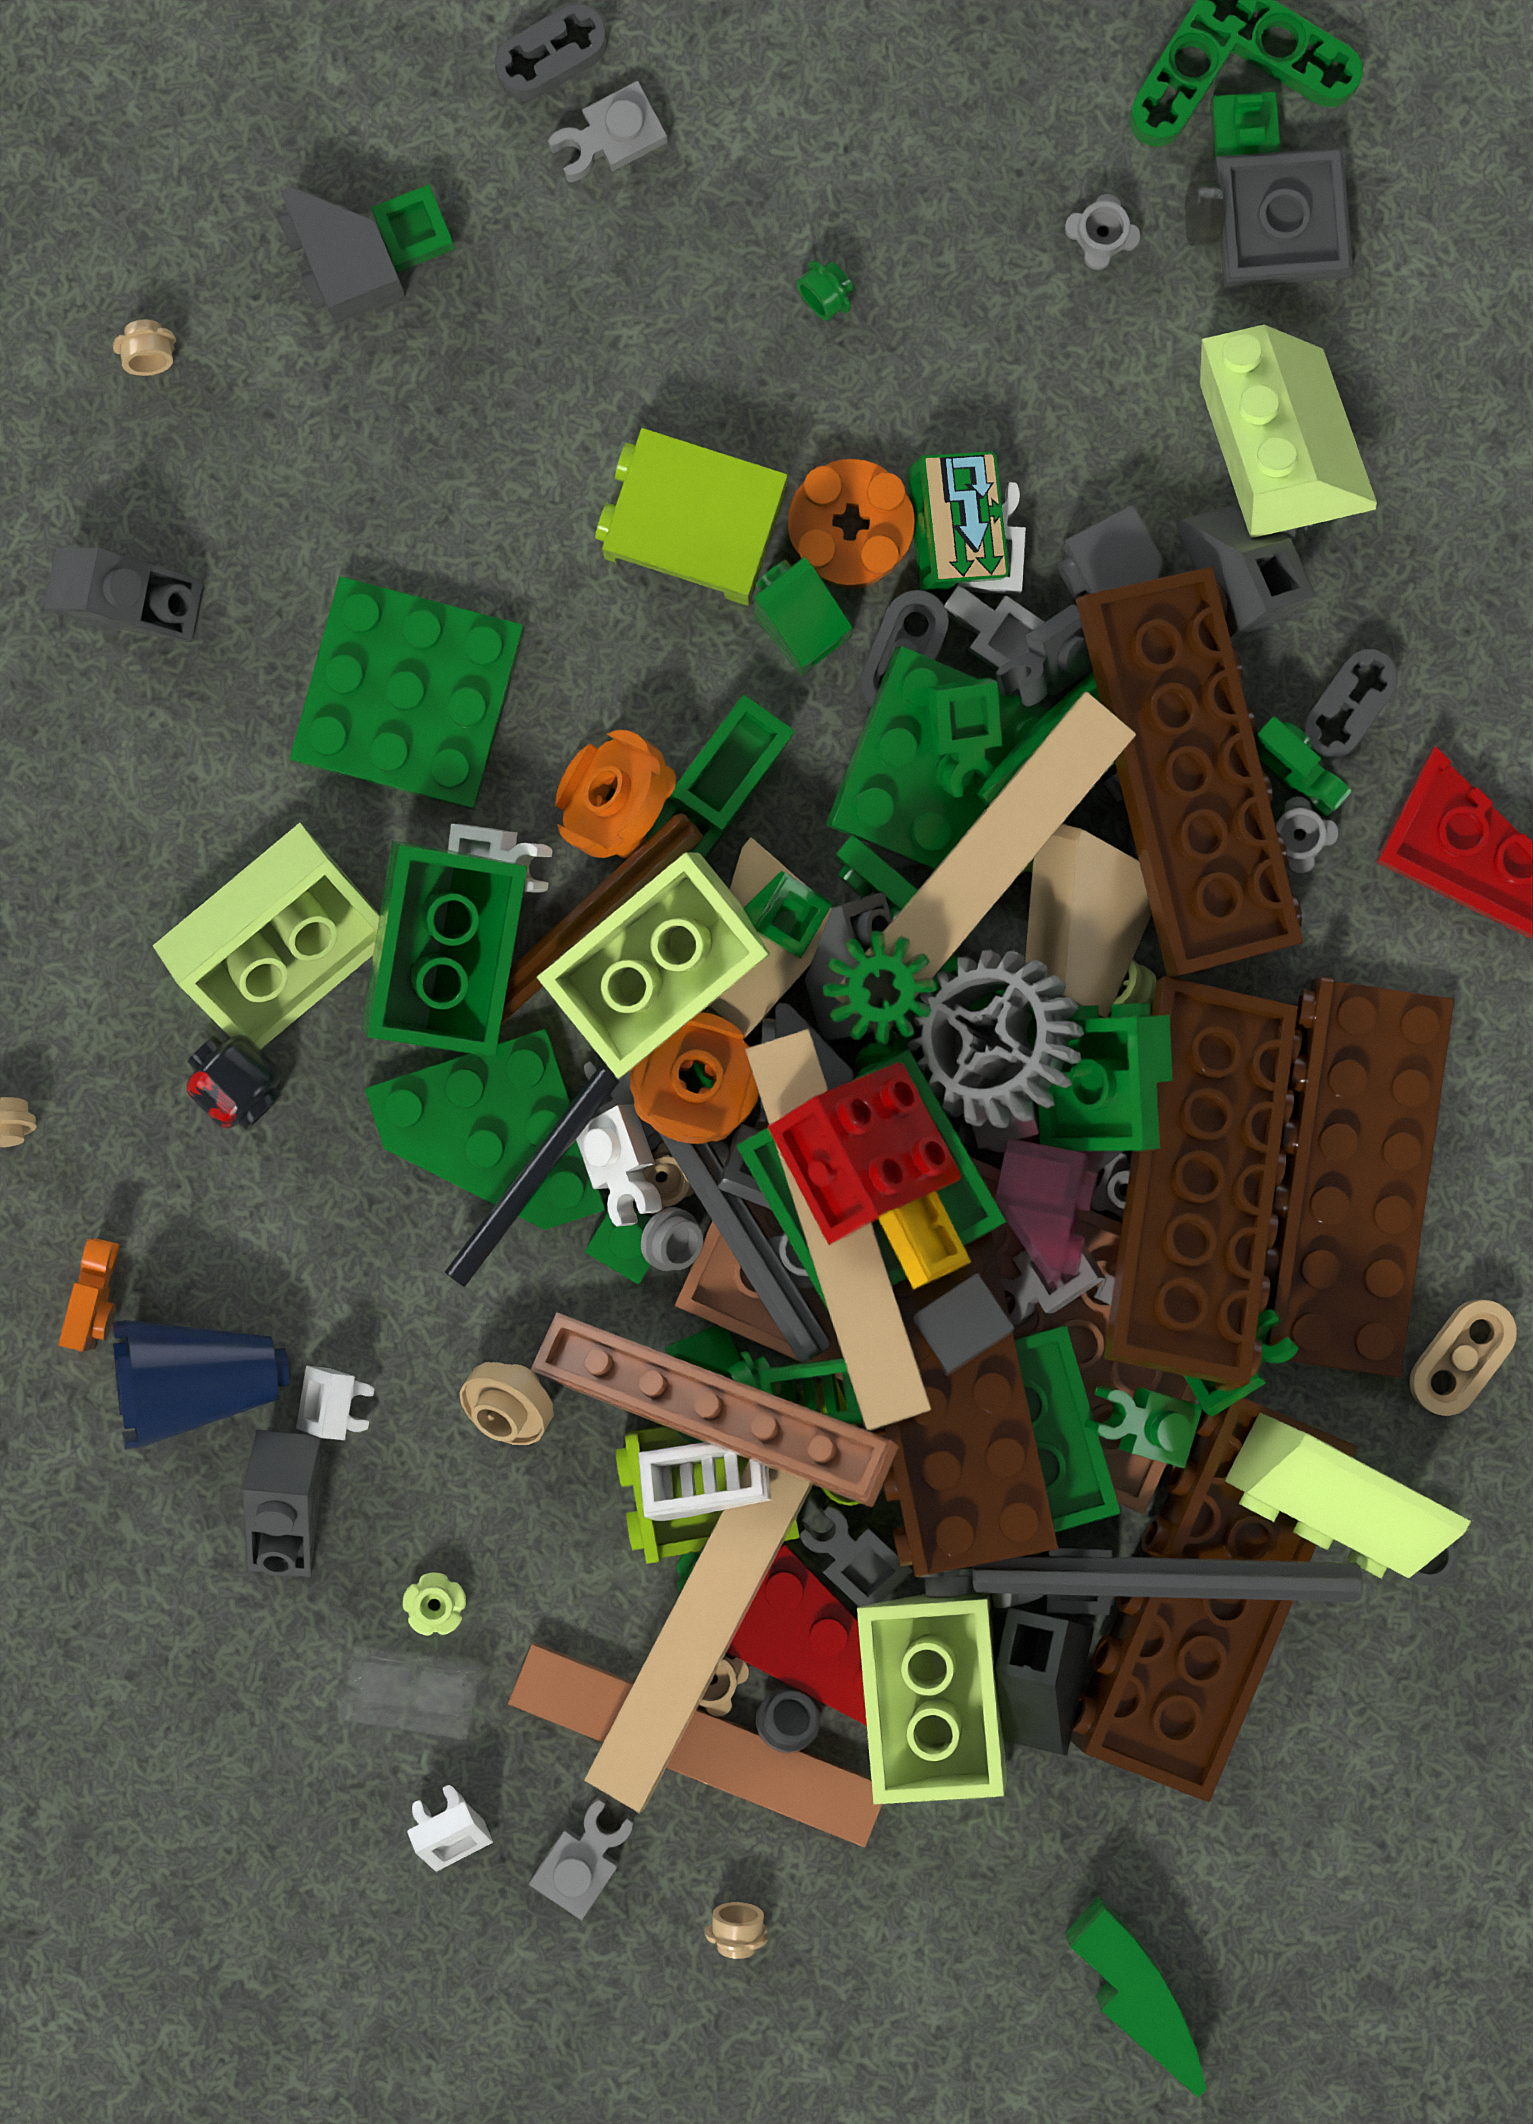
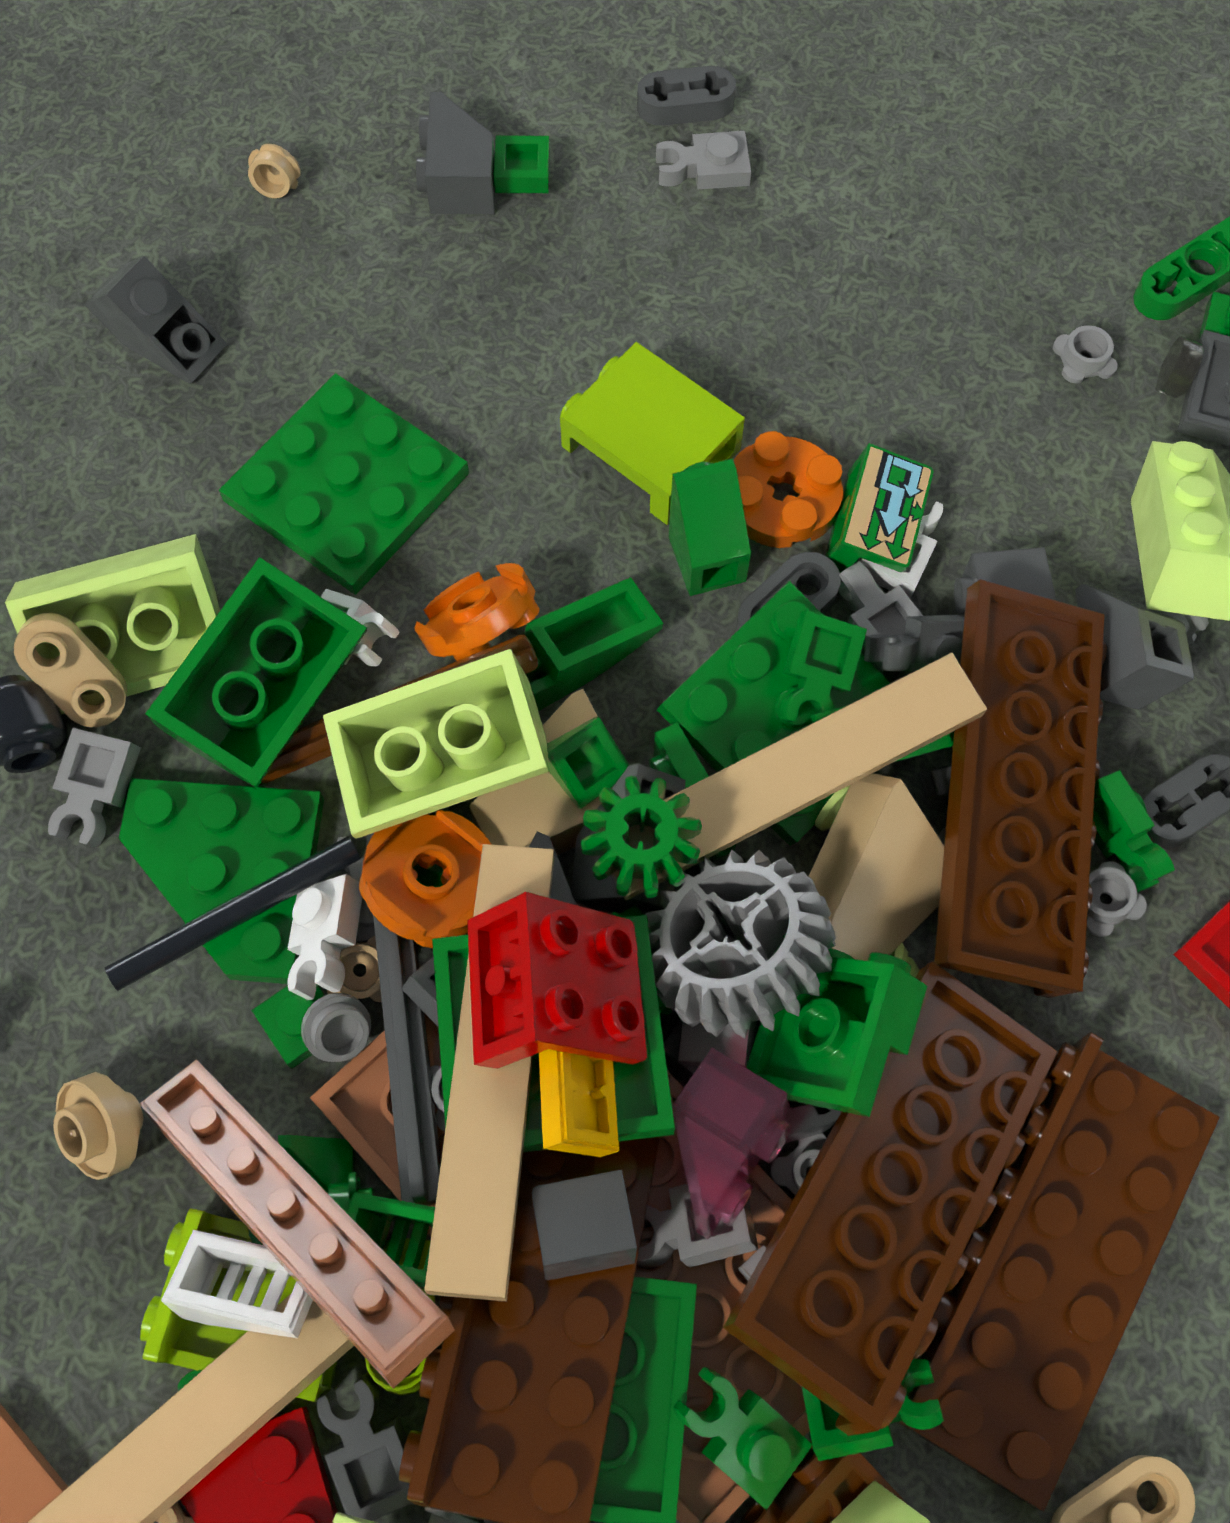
camera: 20 degrees right, 20 degrees down
green plate [796,260,854,321] -> none
none -> tan plate [14,613,127,727]
none -> light grey plate [48,728,141,848]

